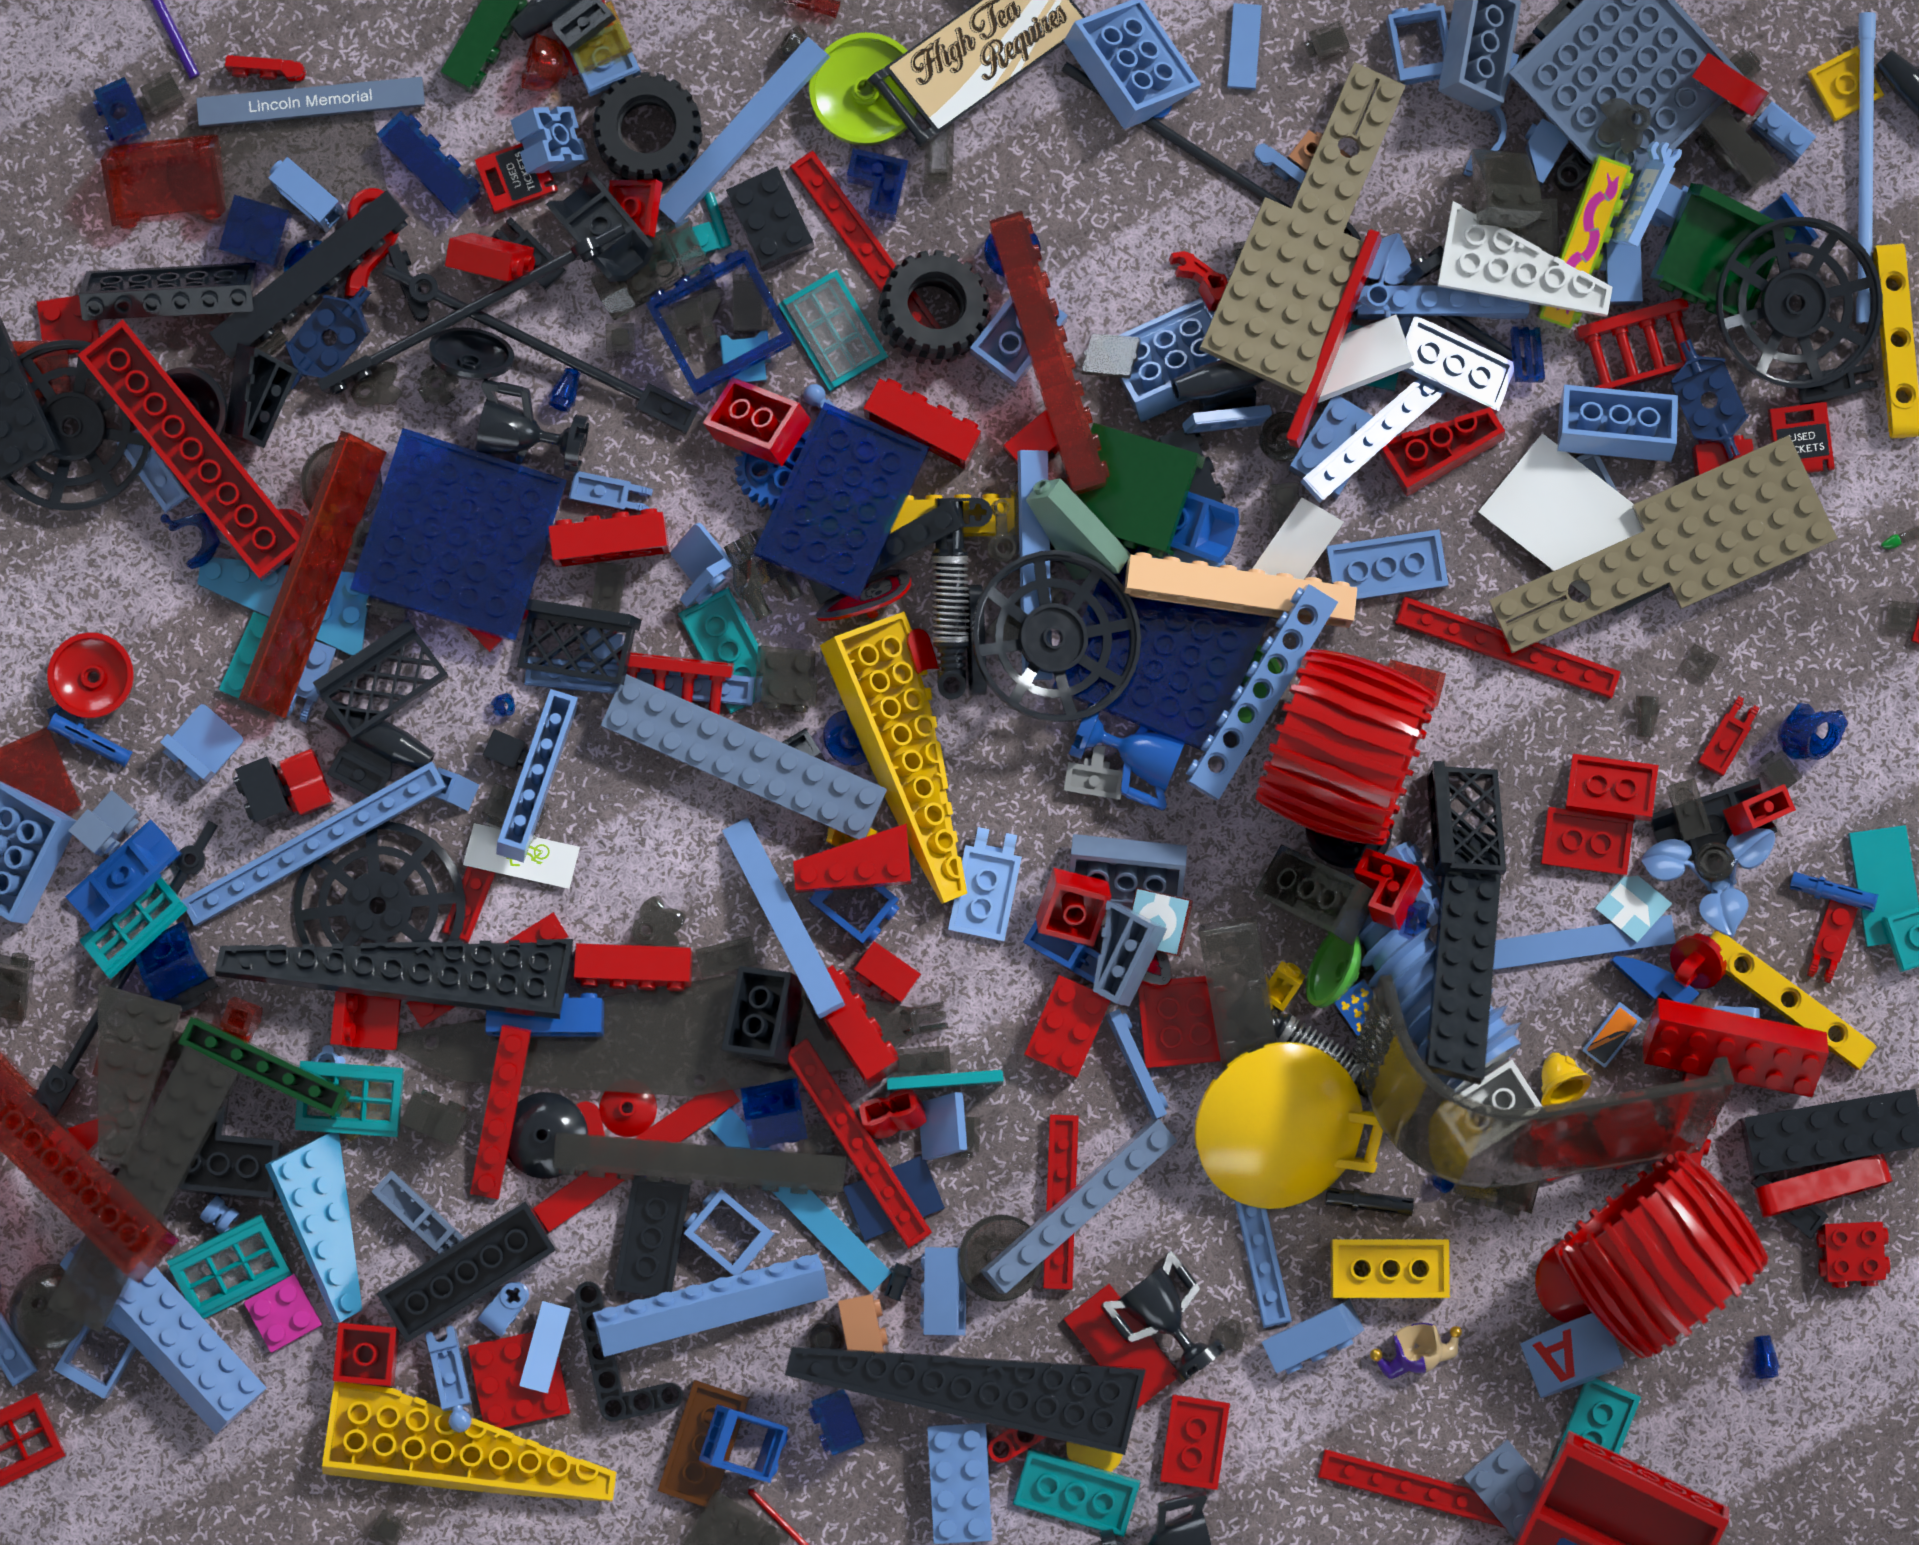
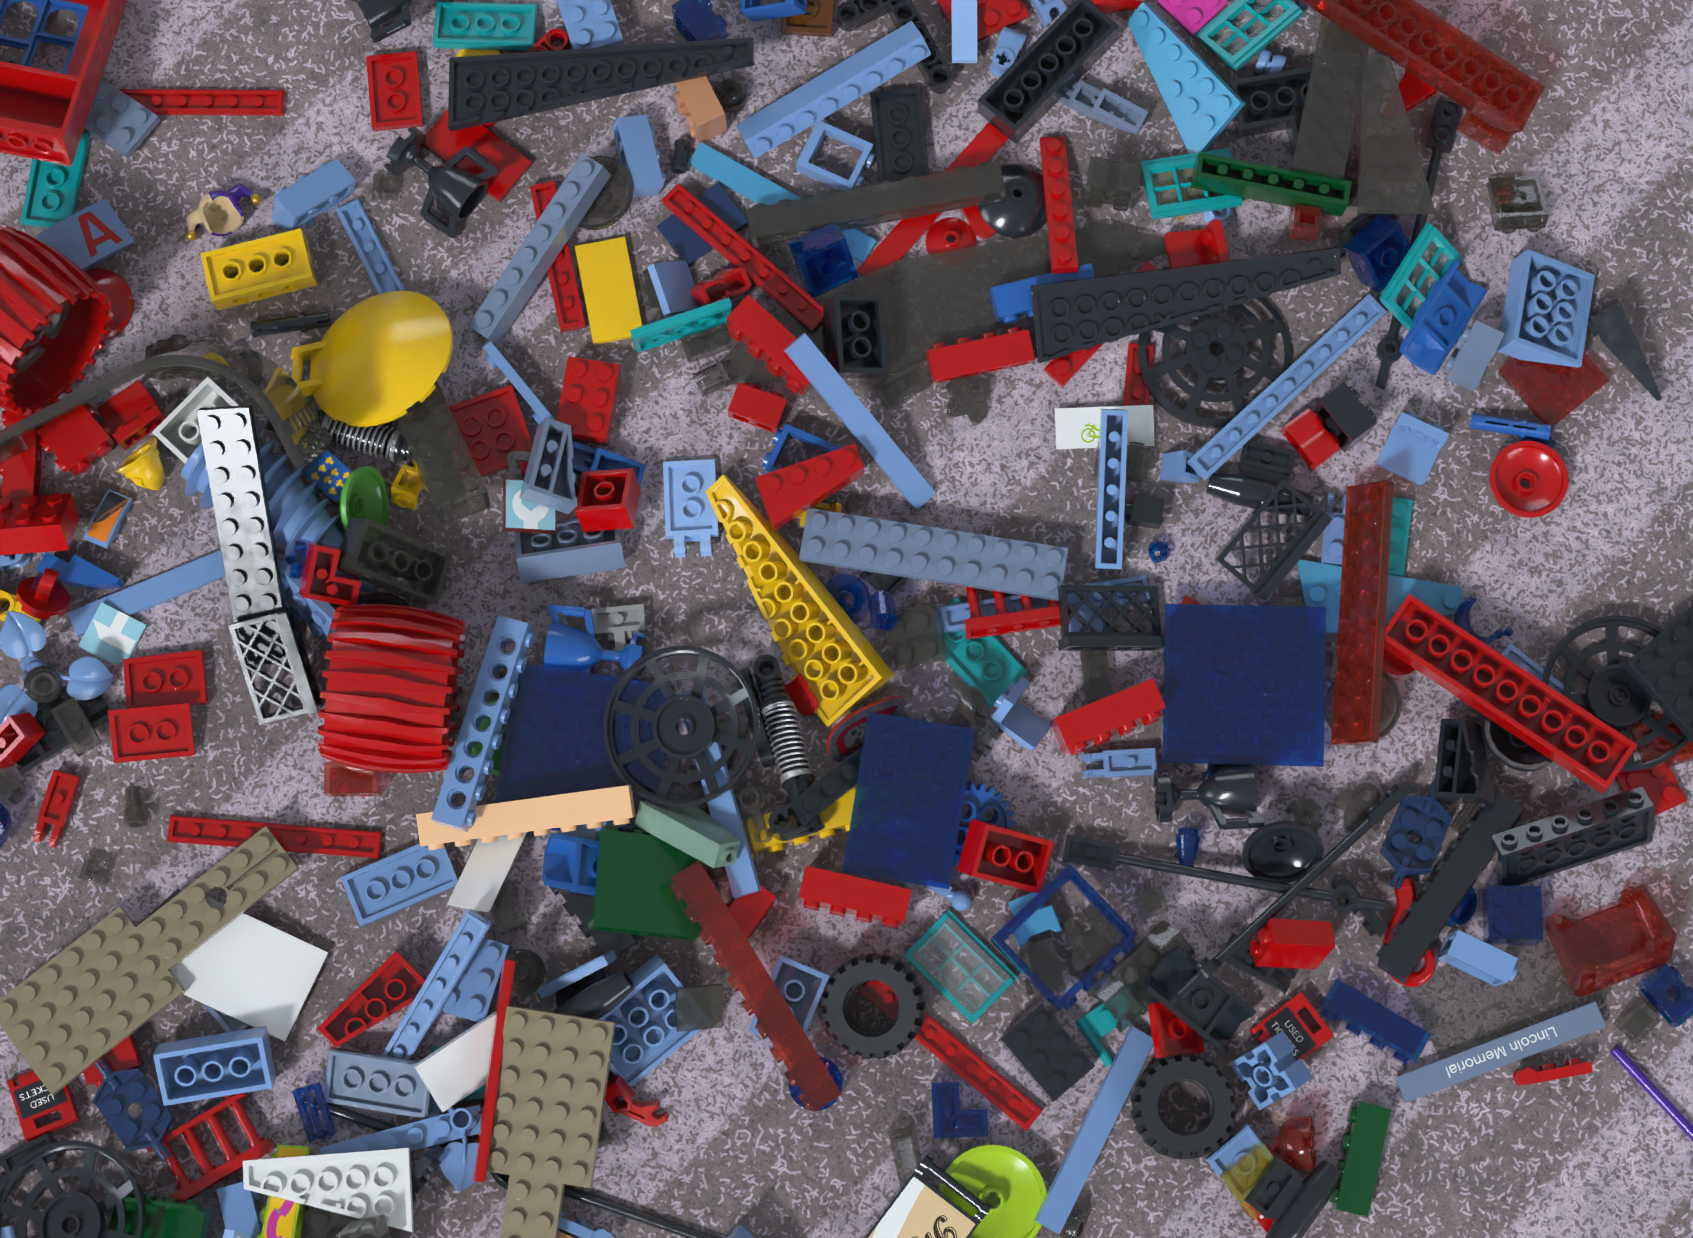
camera: 165 degrees right, 5 degrees down
none -> yellow tile [575,237,642,345]
none -> clear blue brick [868,591,898,631]

